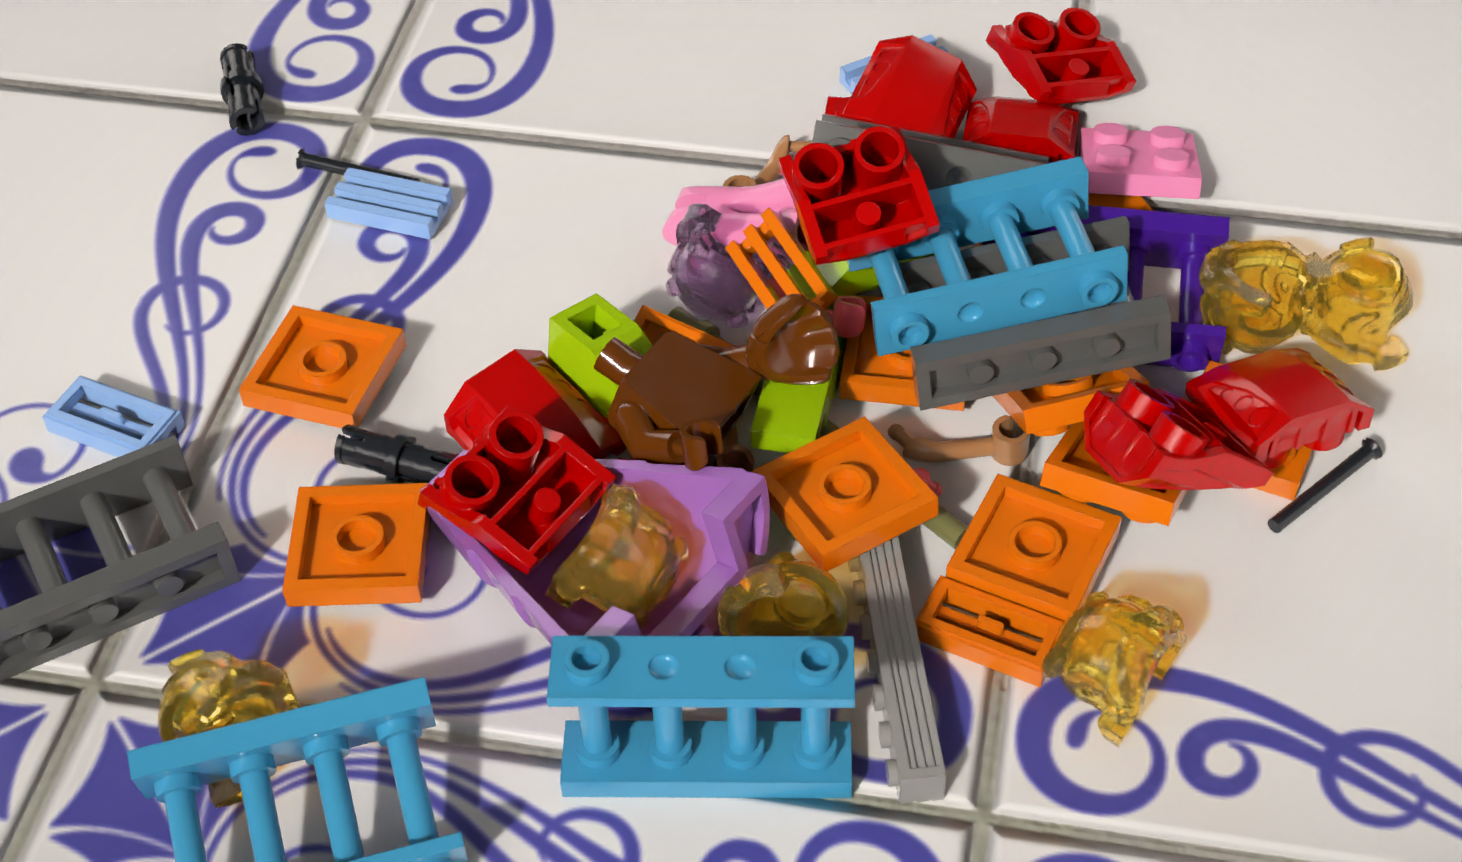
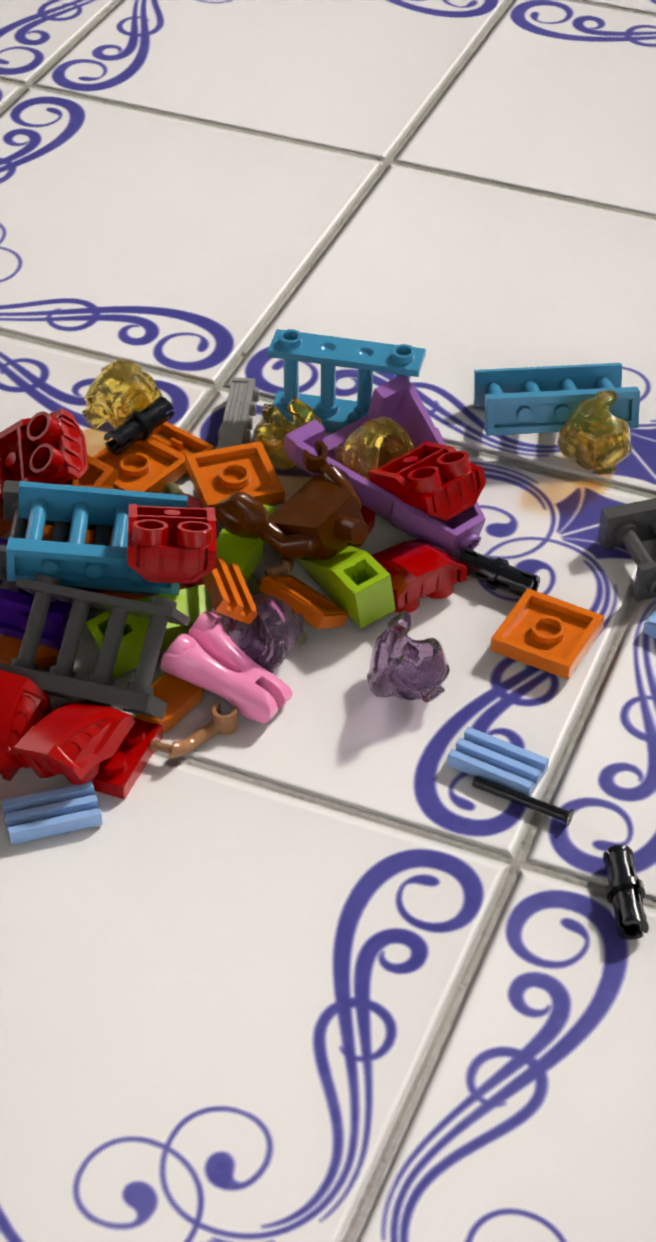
camera: 170 degrees left, 5 degrees down
orange plate [282,483,430,607] -> none
none -> black pin [104,397,174,455]
none -> clear purple helmet [367,610,450,703]

